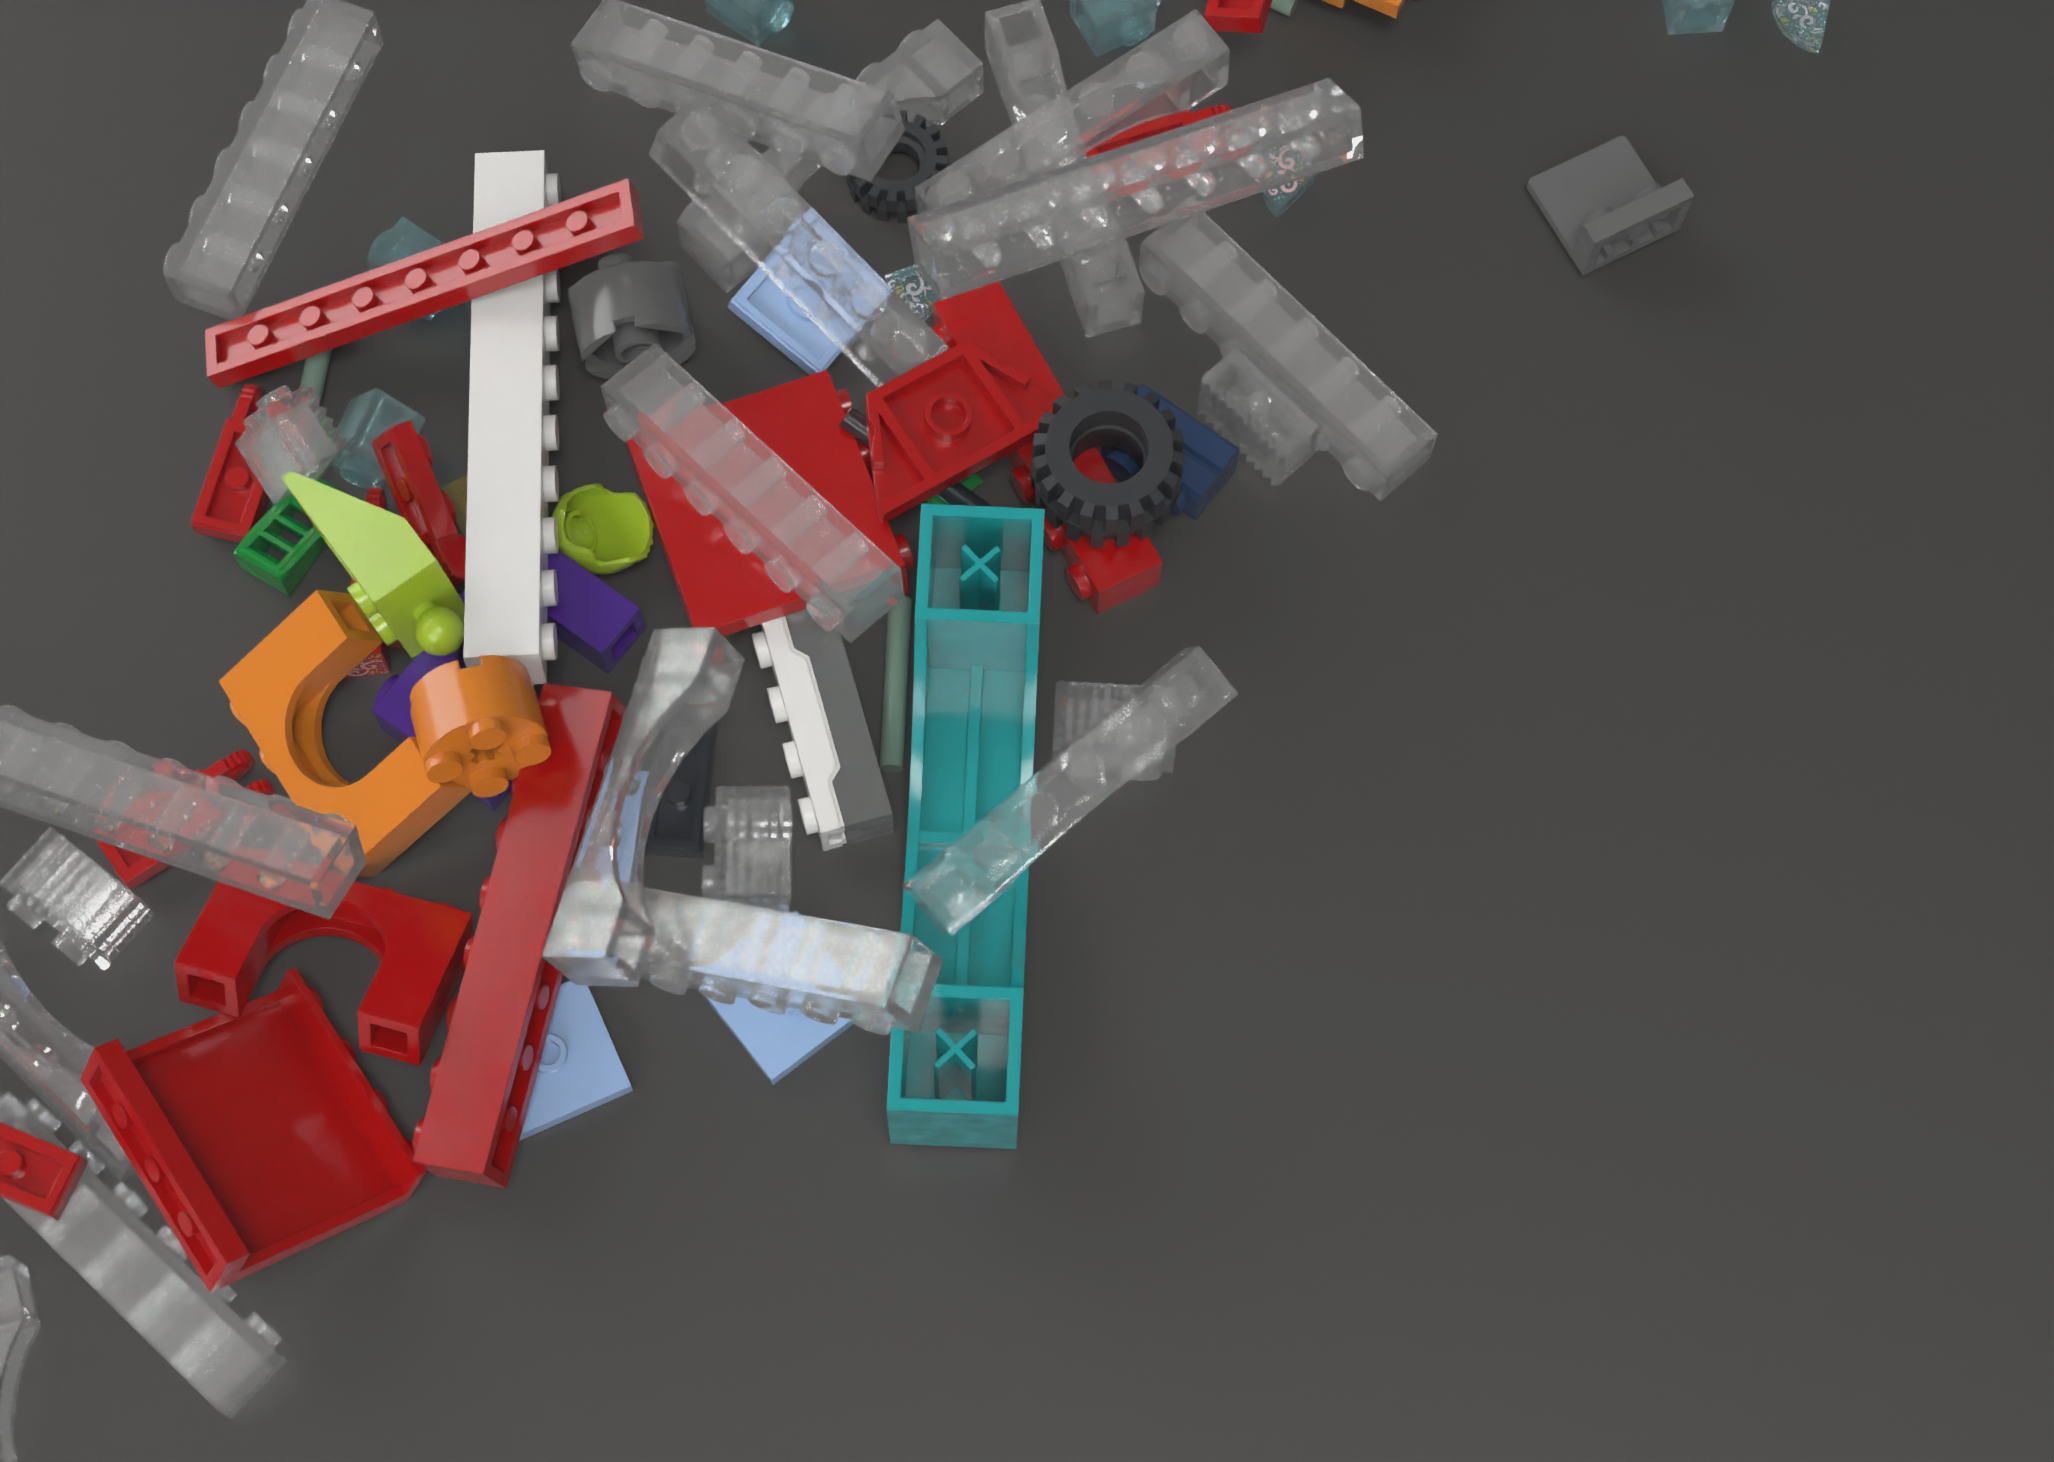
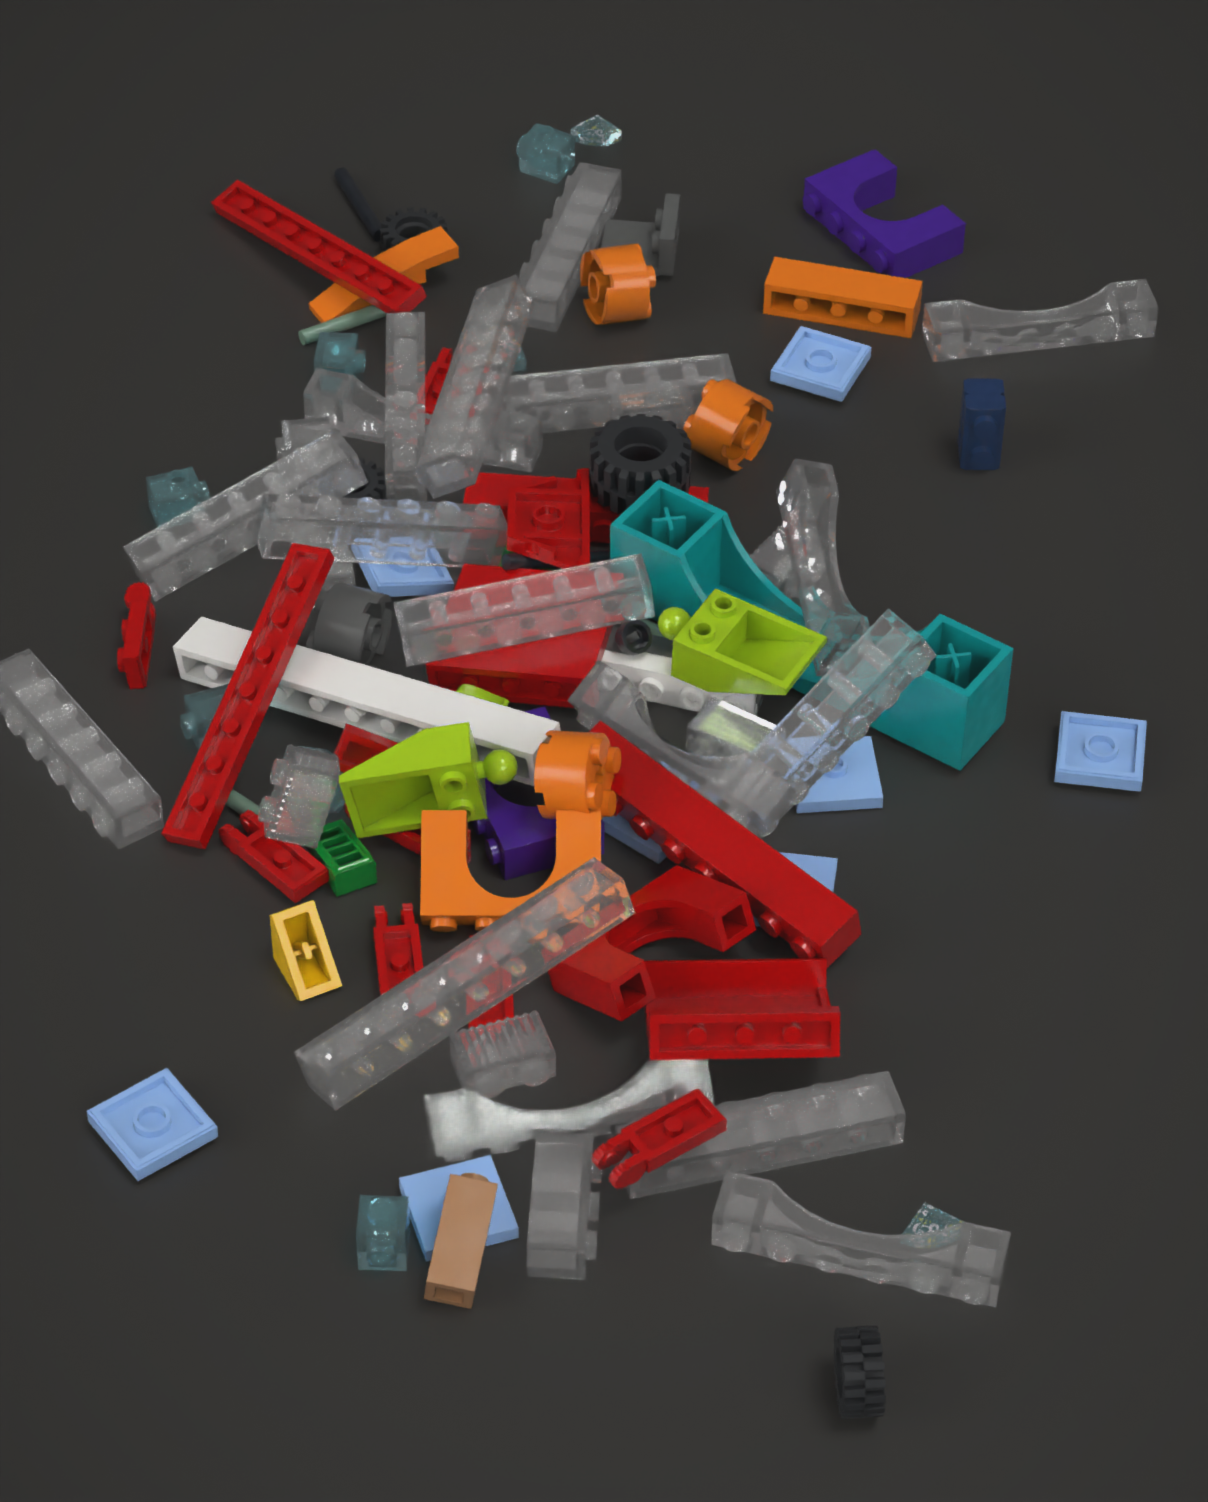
camera: 55 degrees left, 25 degrees down
none -> red hinge [117,582,156,689]
none -> yellow slope [270,900,342,1001]
none -> red hinge [373,903,427,1008]
none -> clear brick [508,162,622,332]
none -> orange brick [580,243,656,325]
none -> black hinge [615,620,652,655]
none -> lime slope [658,588,827,696]
none -> orange brick [683,379,773,471]
none -> orange brick [763,256,923,338]
none -> light blue plate [770,326,872,402]
none -> dark purple arch [802,149,966,278]
none -> clear arch [922,279,1159,362]
none -> dark blue brick [958,378,1006,470]
none -> light blue plate [1054,711,1147,792]

